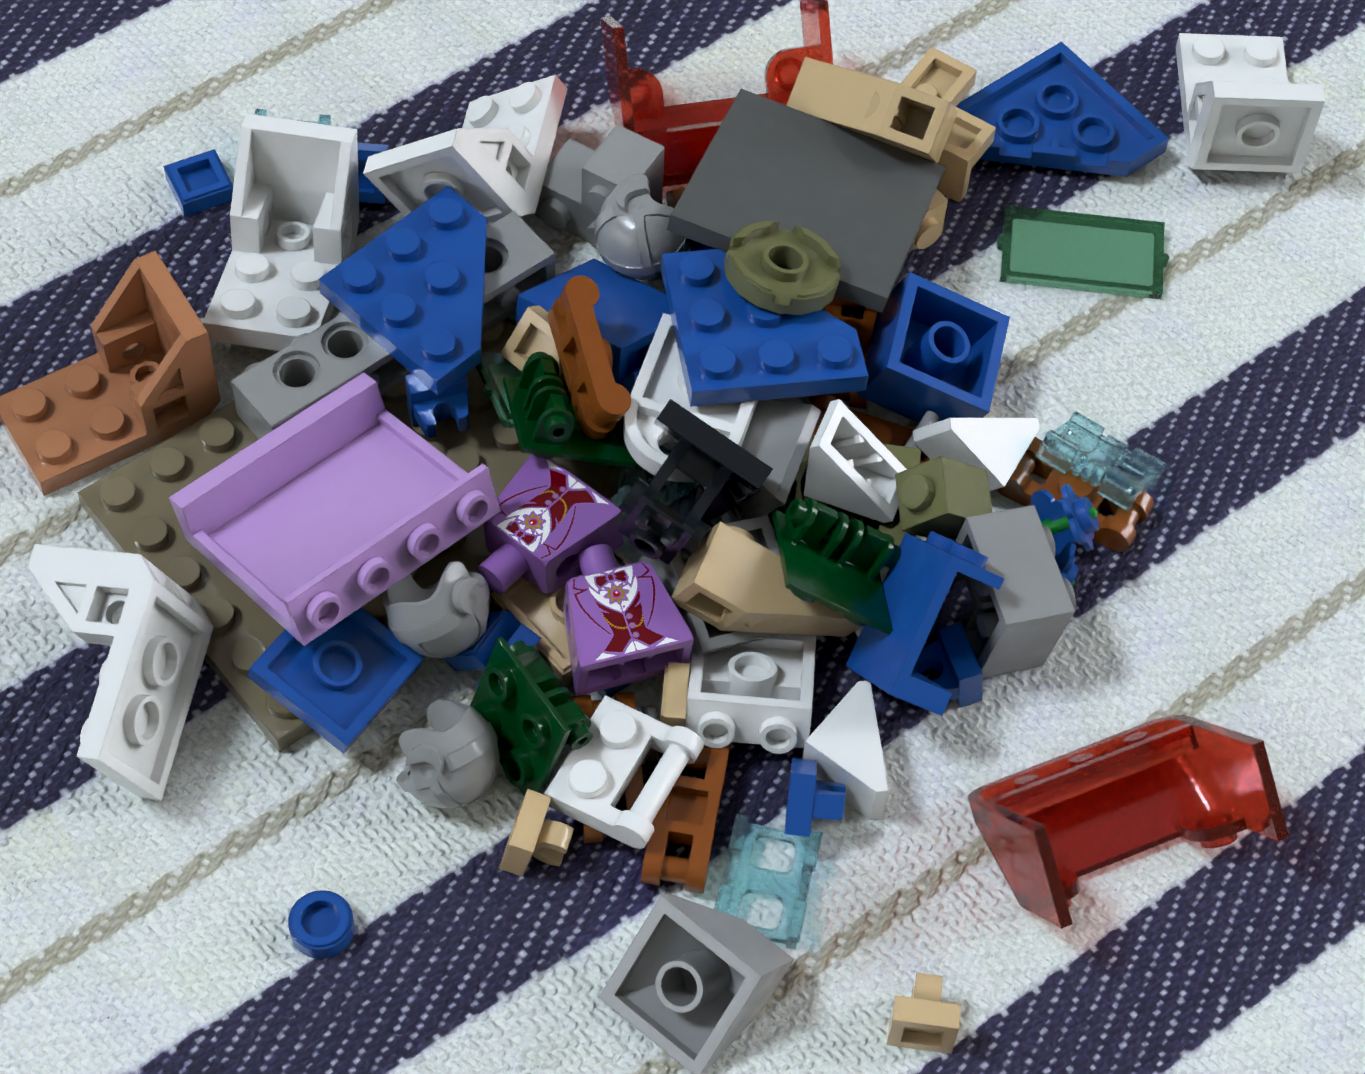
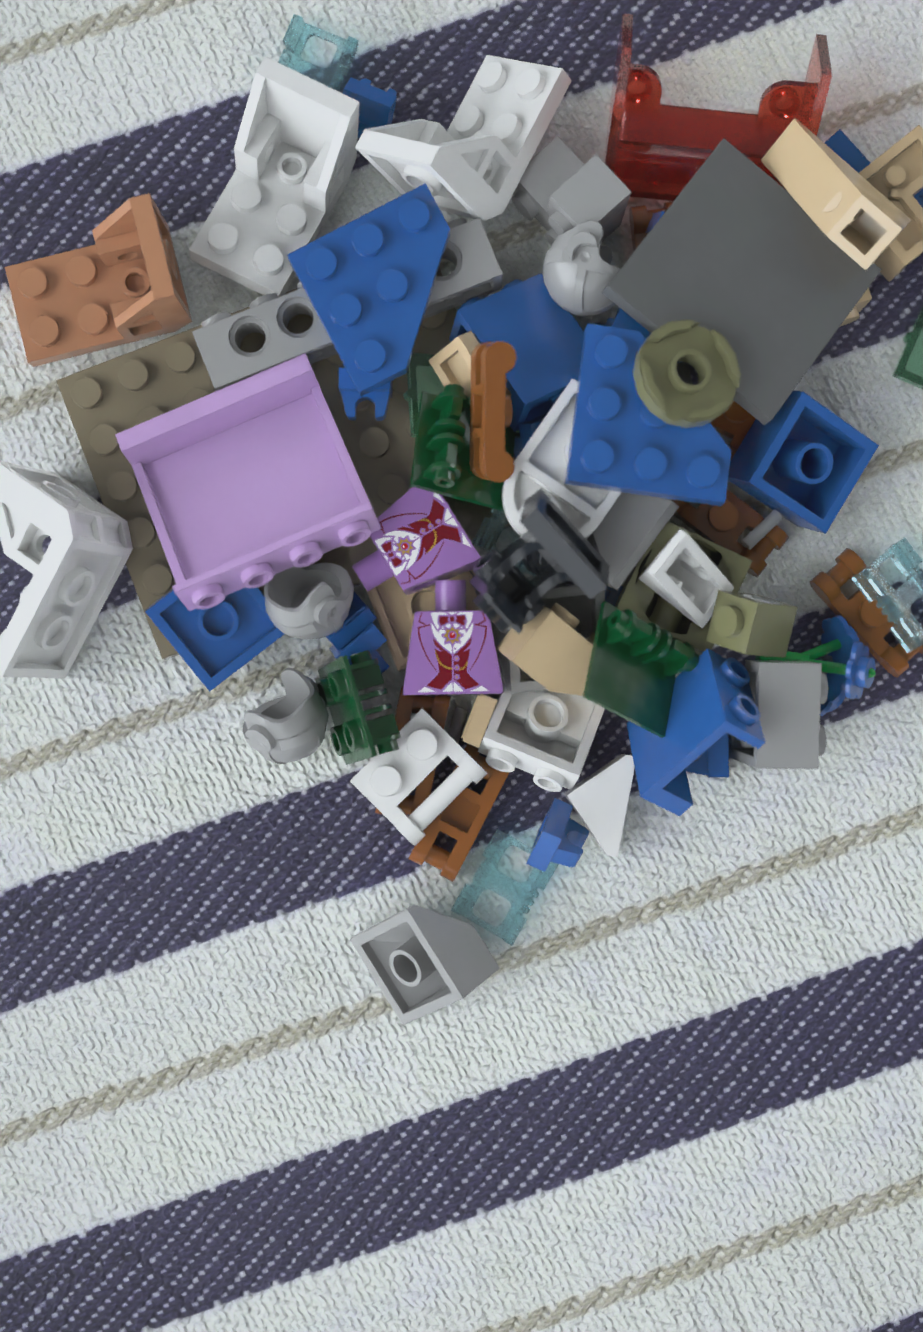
camera: 20 degrees right, 30 degrees up
blue tile [163,149,233,217] -> none
blue tile [288,890,355,959] -> none
tan tile [499,789,574,877] -> none
tan tile [887,973,961,1054] -> none
white slope [912,418,1039,491] -> none
clear red windscreen [968,715,1289,929] -> none

